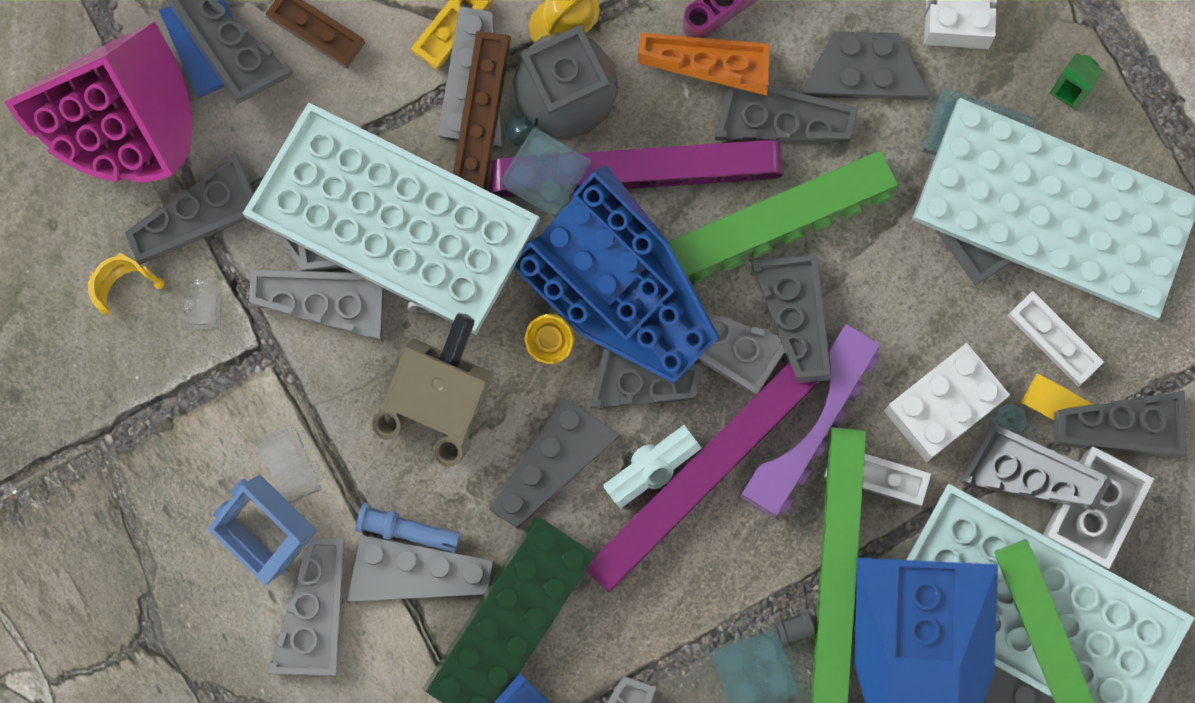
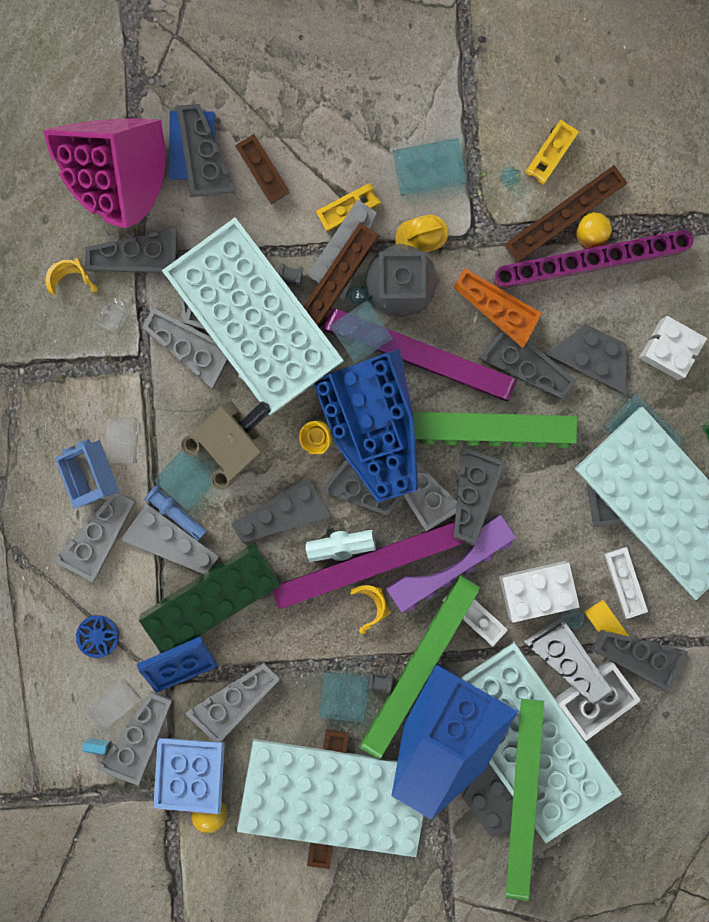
camera: 25 degrees right, 10 degrees up
none -> clear light blue plate [154,450,213,511]
none -> dark grey bush [278,264,303,288]
none -> yellow helmet [350,585,391,634]

